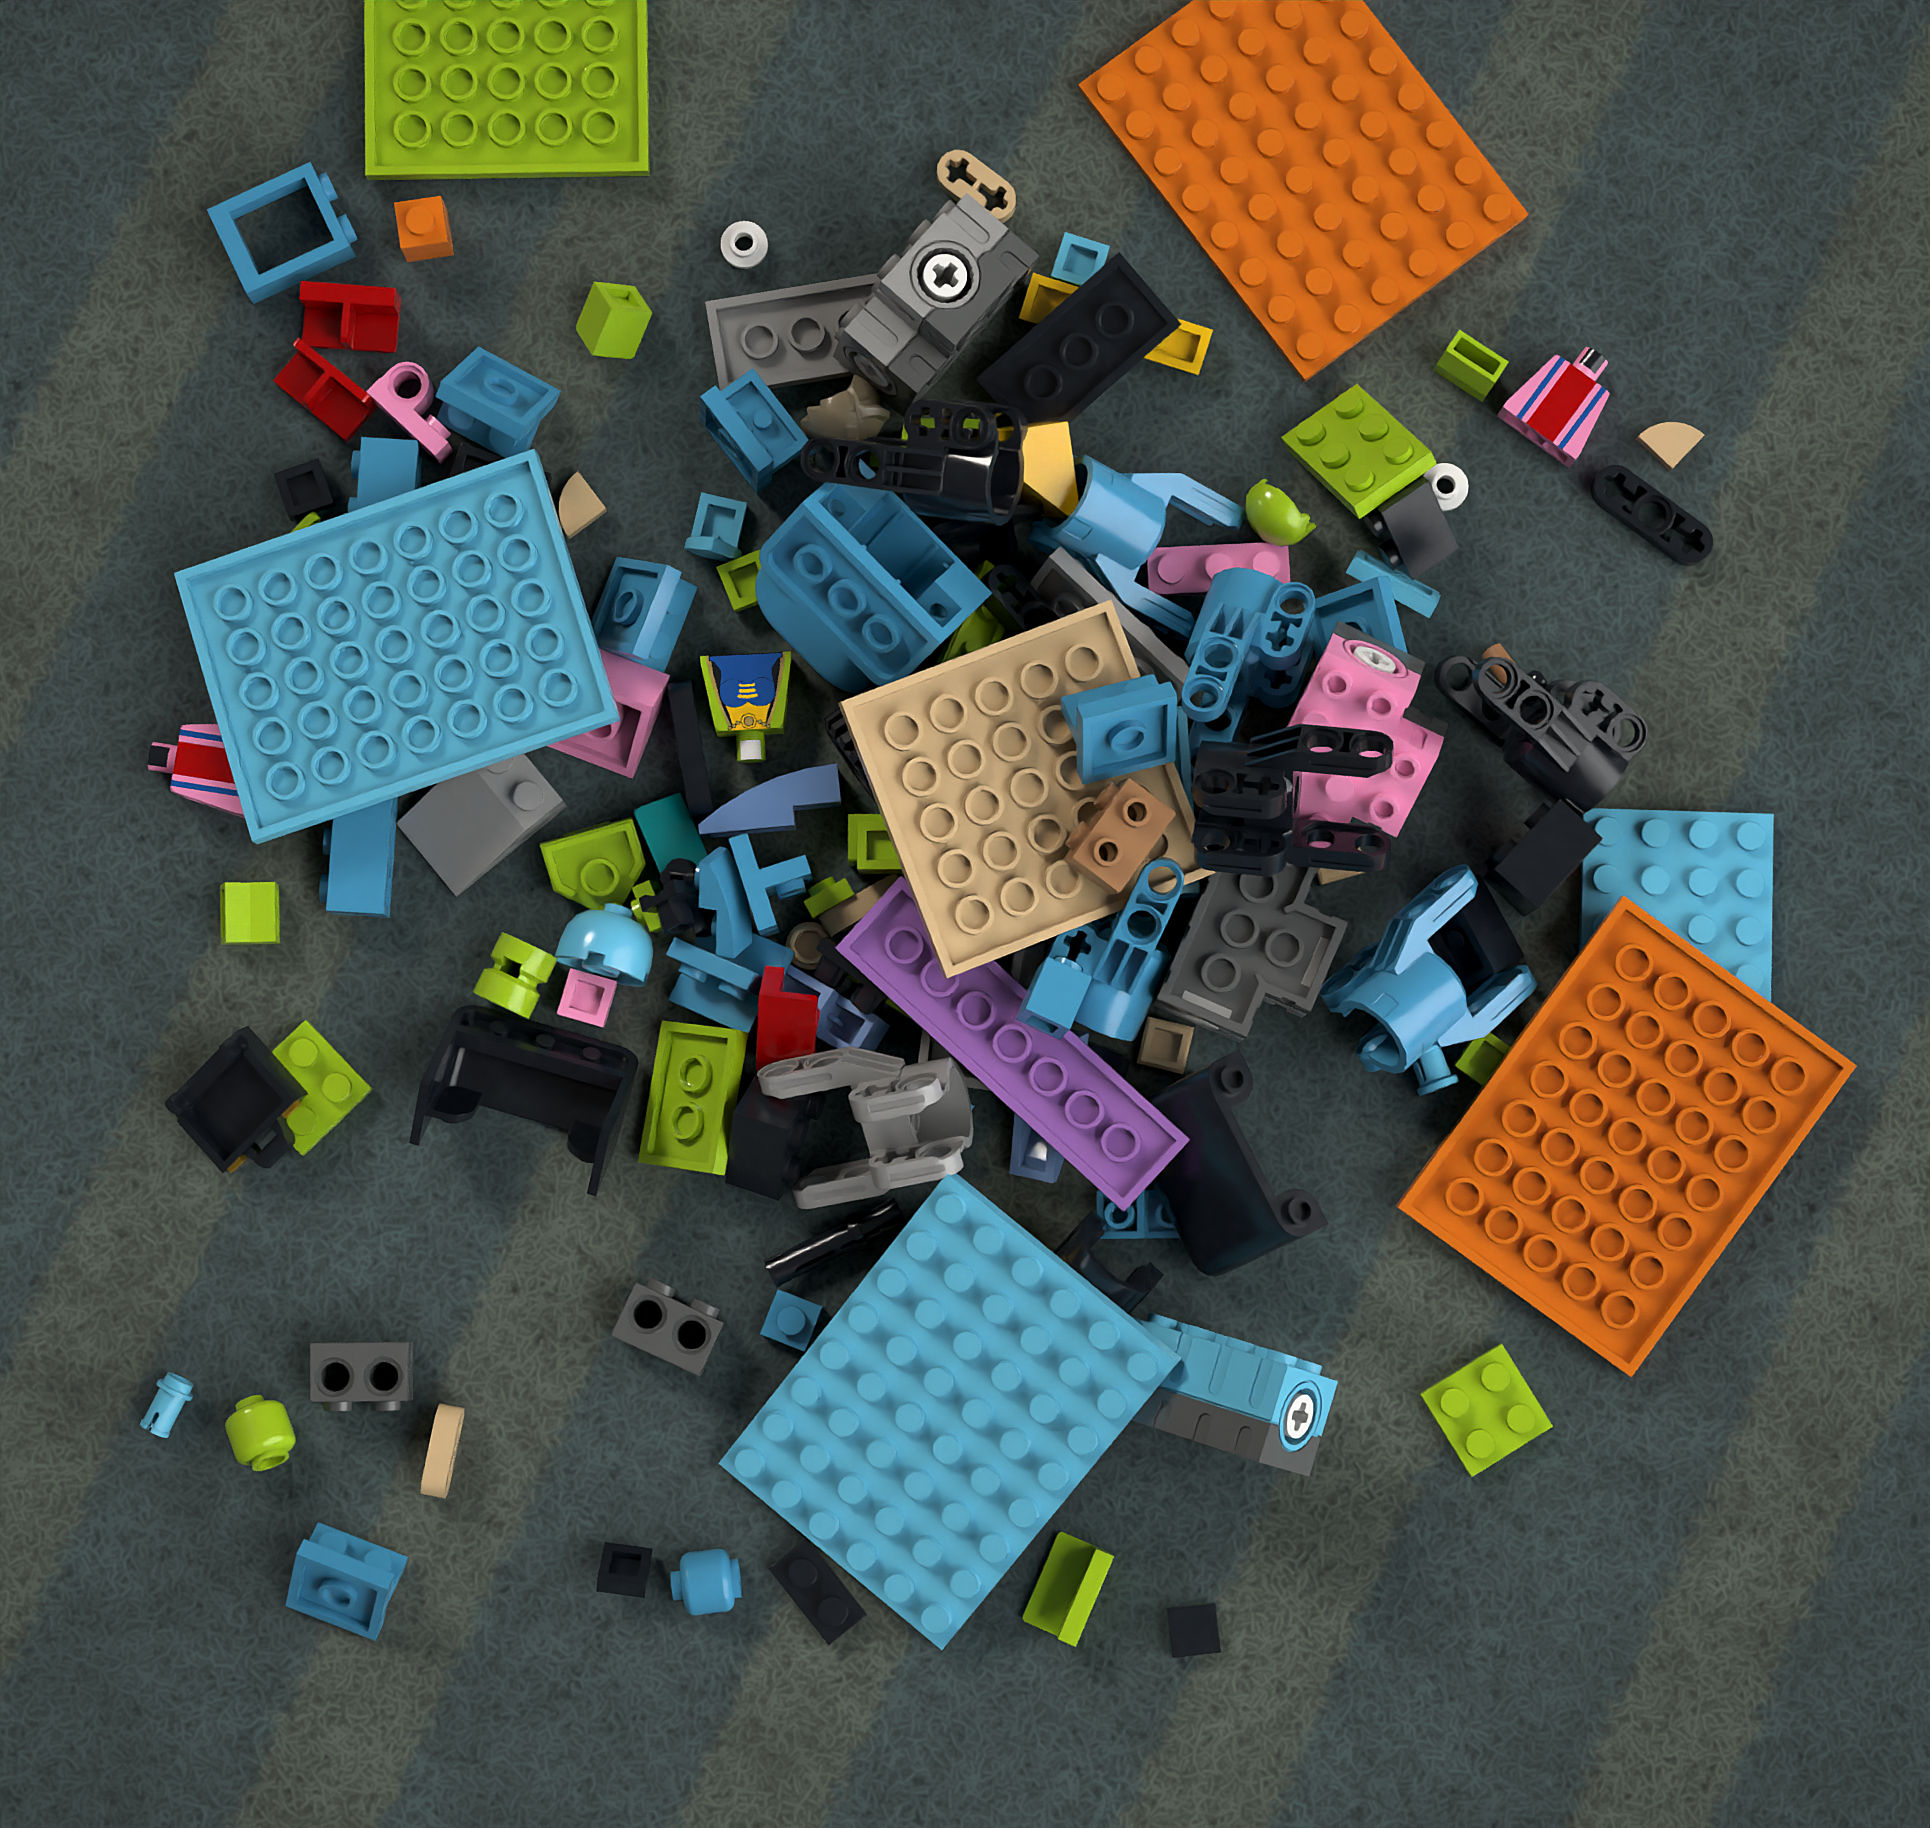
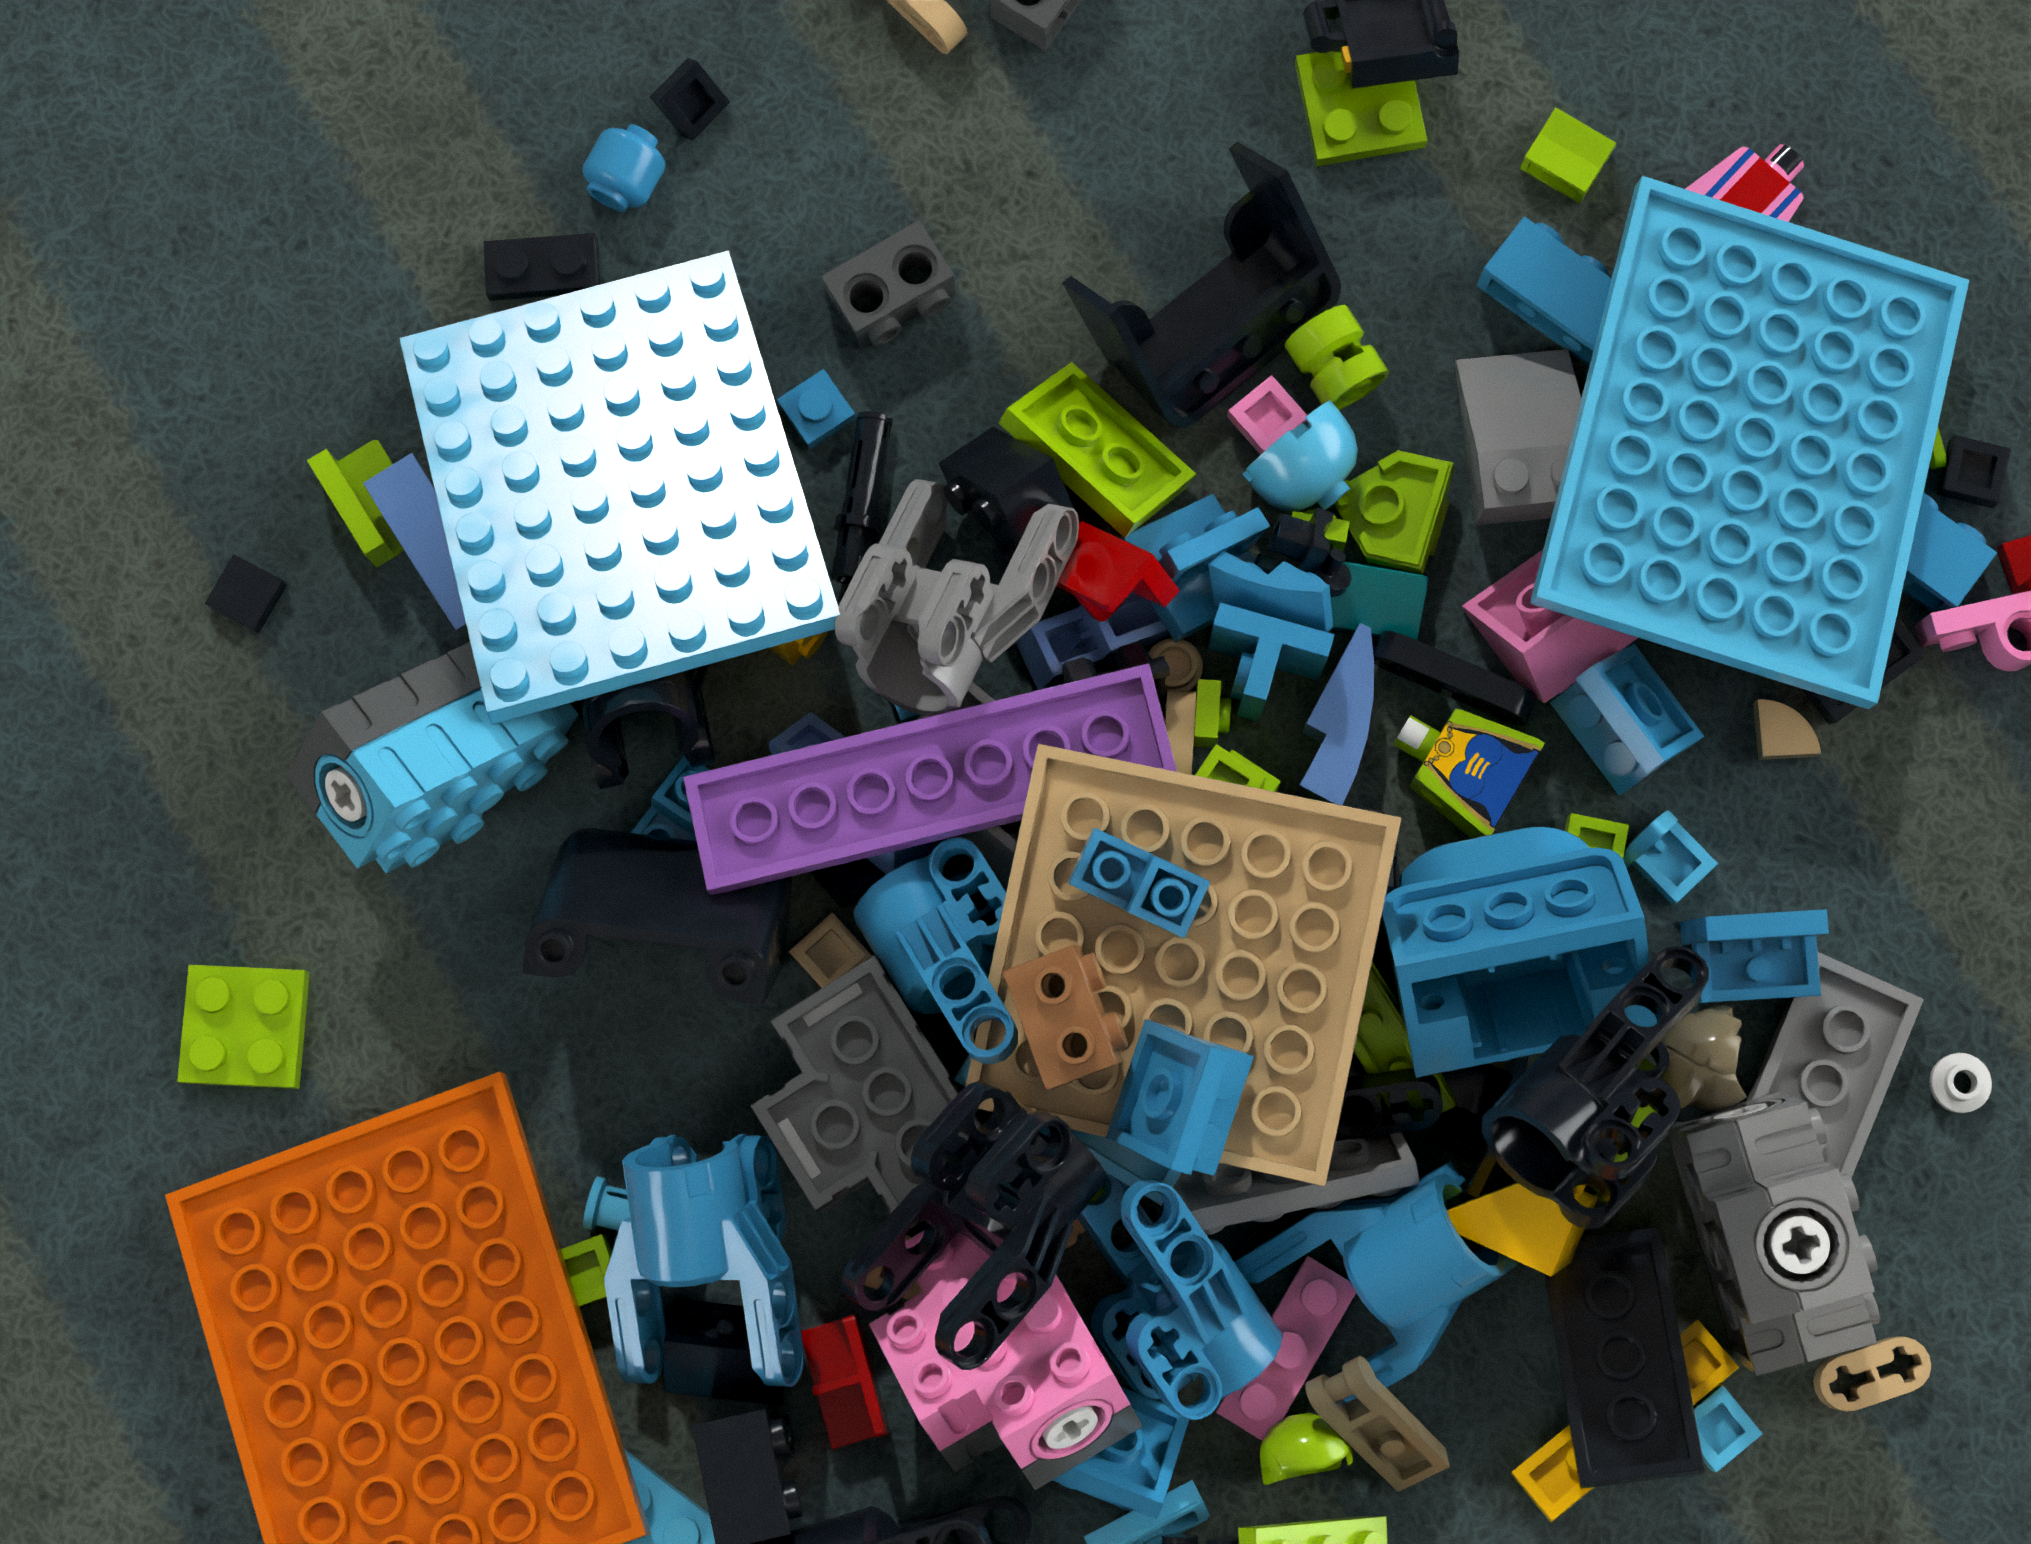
camera: 135 degrees right, 5 degrees down
dark azure bracket [435,346,561,458] -> none
lime panel [576,281,652,359] -> none
dark azure brick [1015,957,1092,1040] -> none
none -> medium blue slope [363,453,466,630]
none -> red panel [801,1314,891,1449]
none -> dark azure slope [1067,827,1211,938]
none -> dark tan plate [1305,1356,1450,1492]

